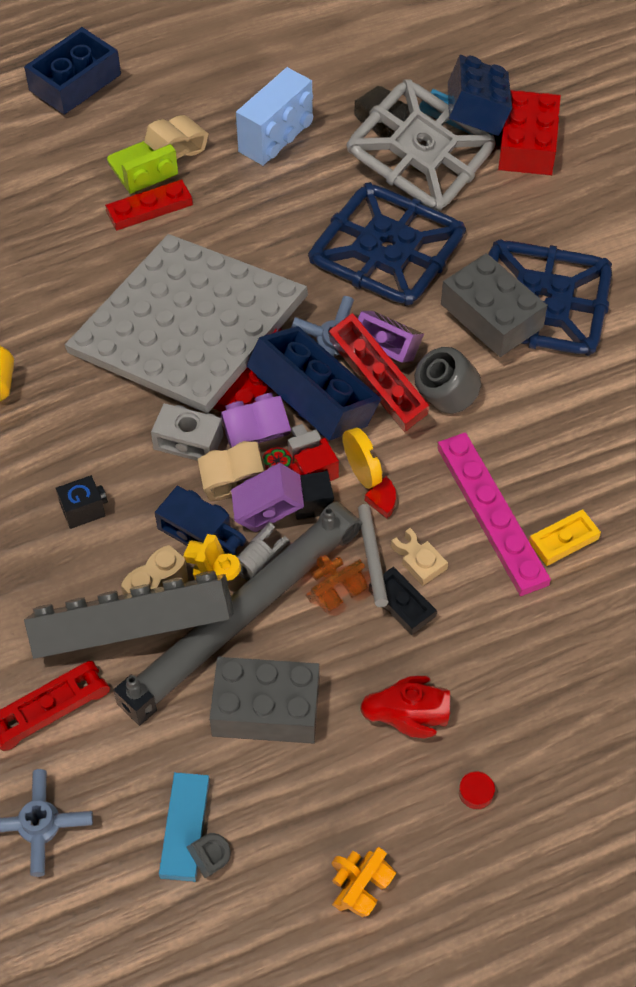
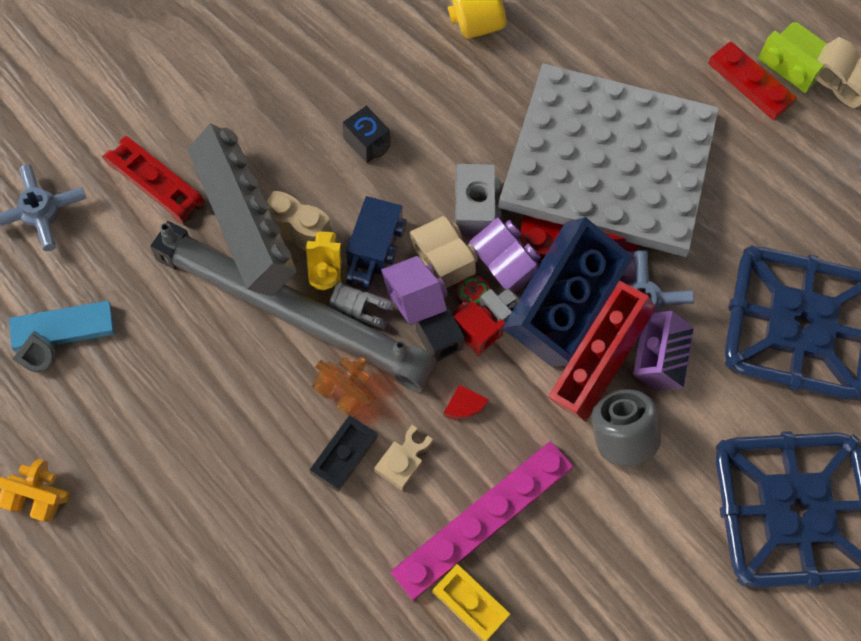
camera: 70 degrees right, 10 degrees up
dark grey brick [209,657,320,744] -> none
yellow tile [343,427,382,489] -> none
light grey bar [358,504,388,607] -> none
red animal [360,676,450,738] -> none
dark grey brick [441,253,548,357] -> none
red tile [459,771,495,809] -> none

